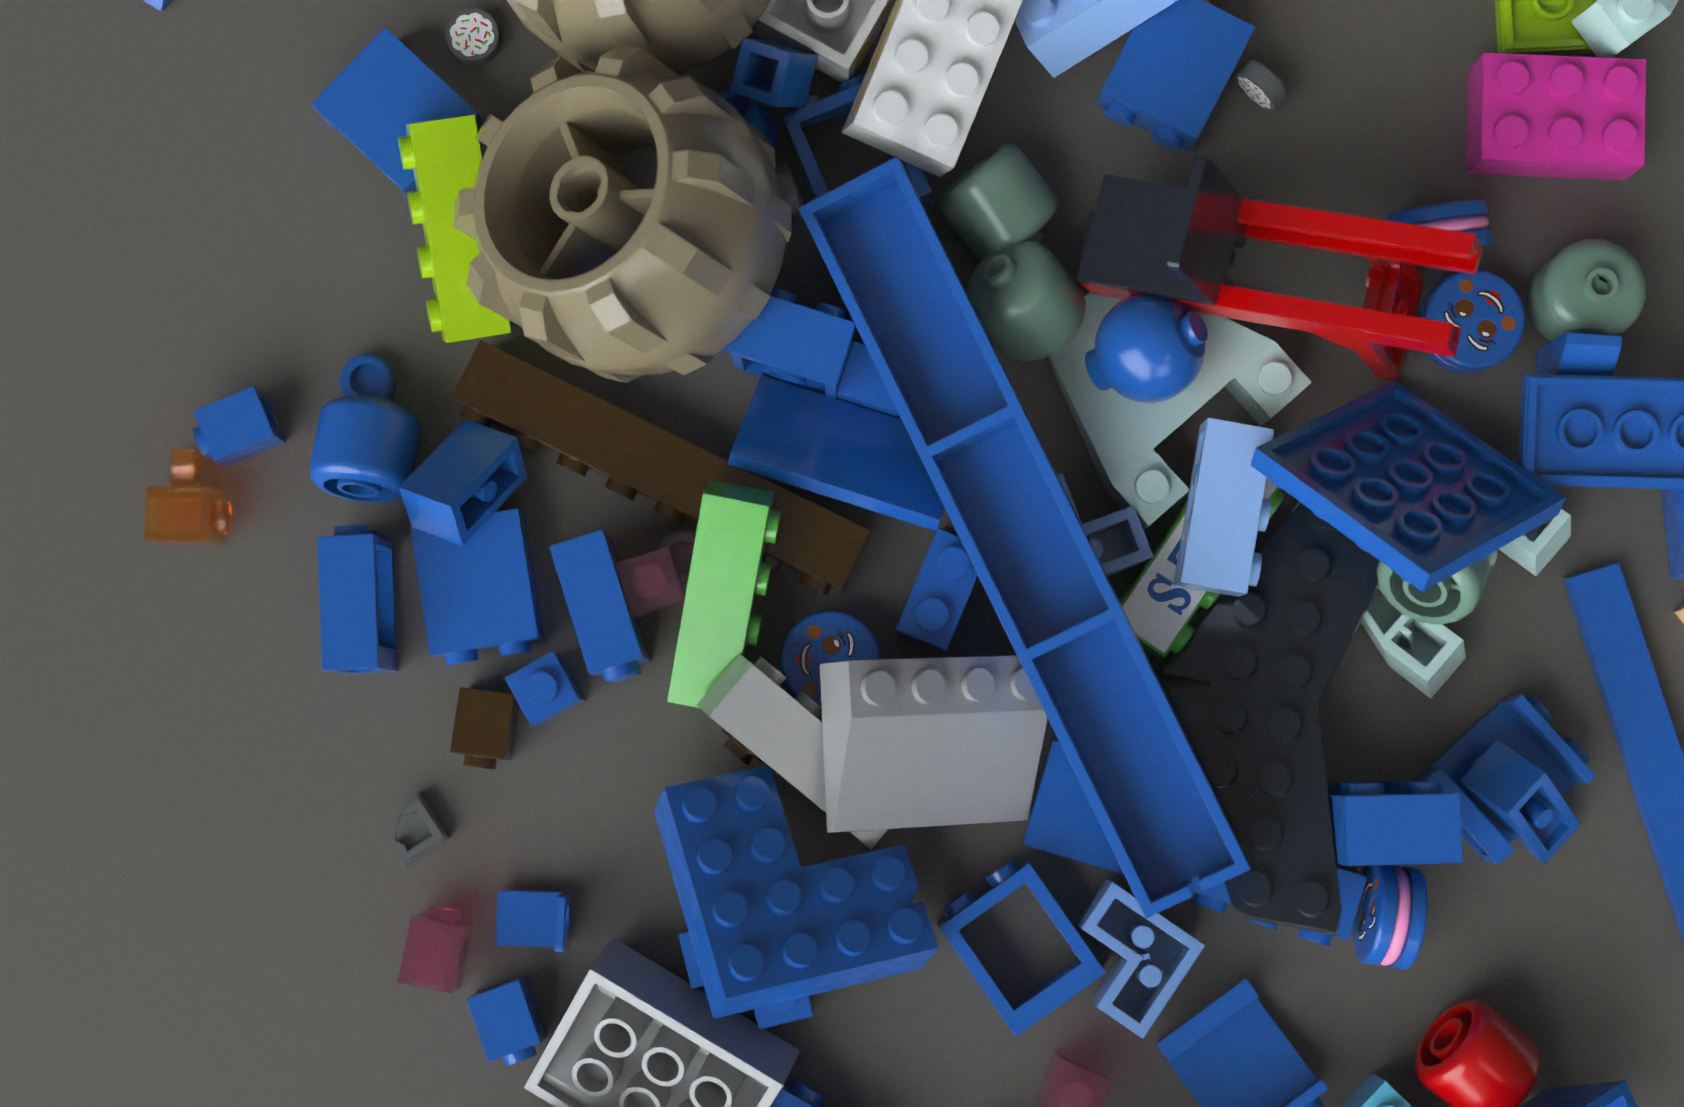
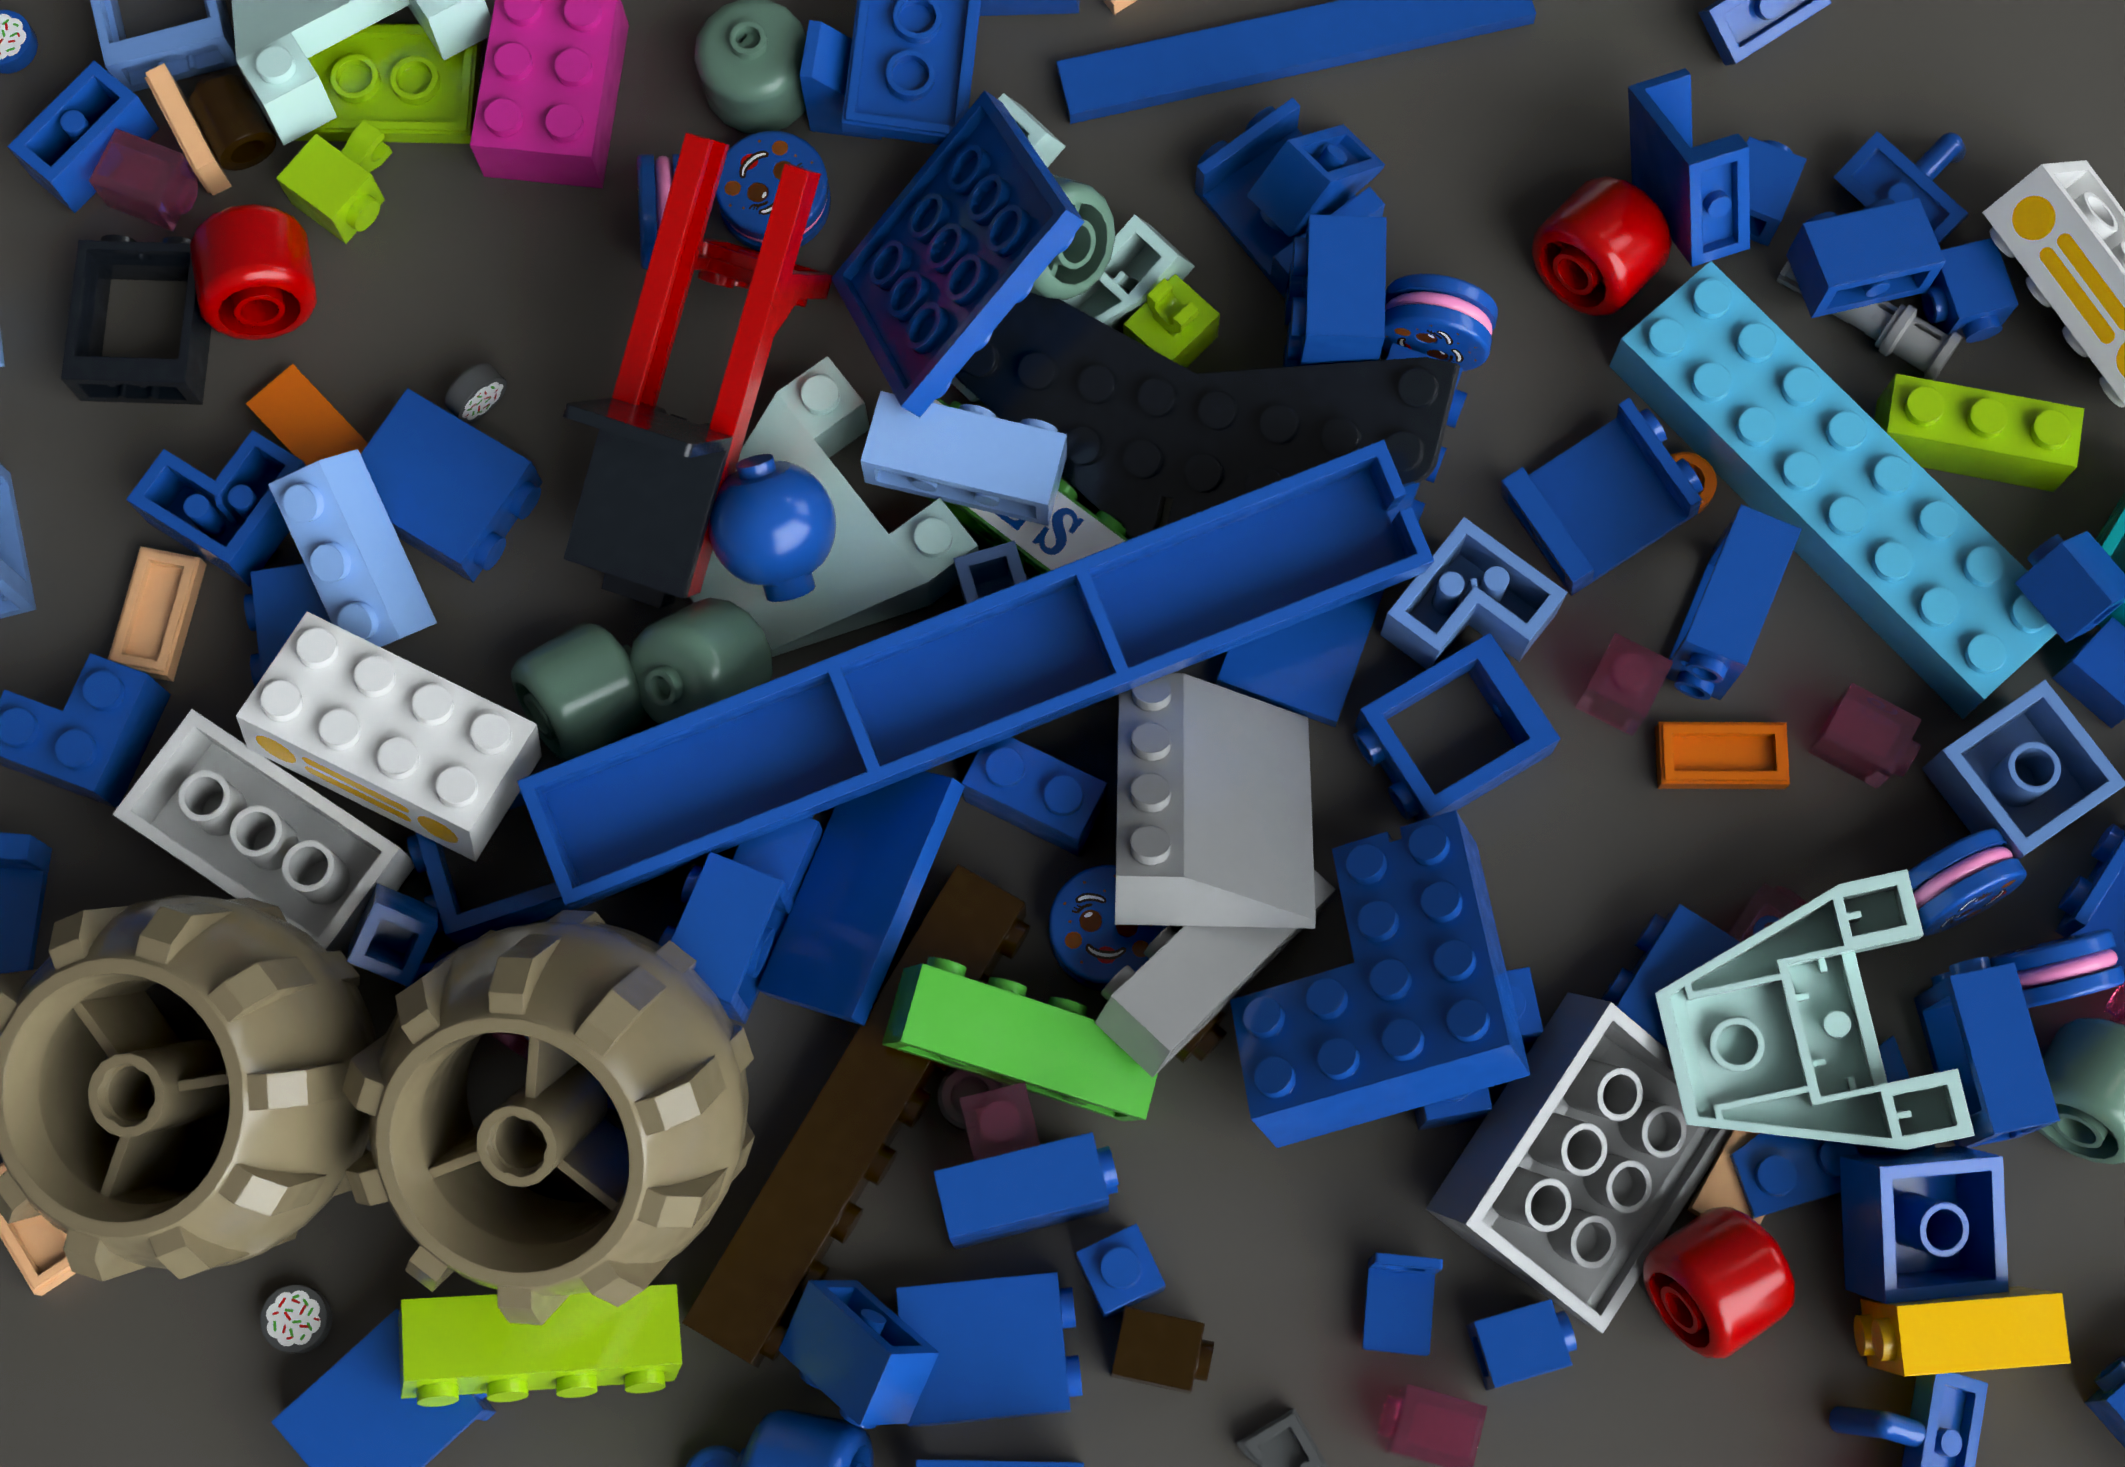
camera: 85 degrees left, 10 degrees down
none -> lime brick [1123,274,1220,368]

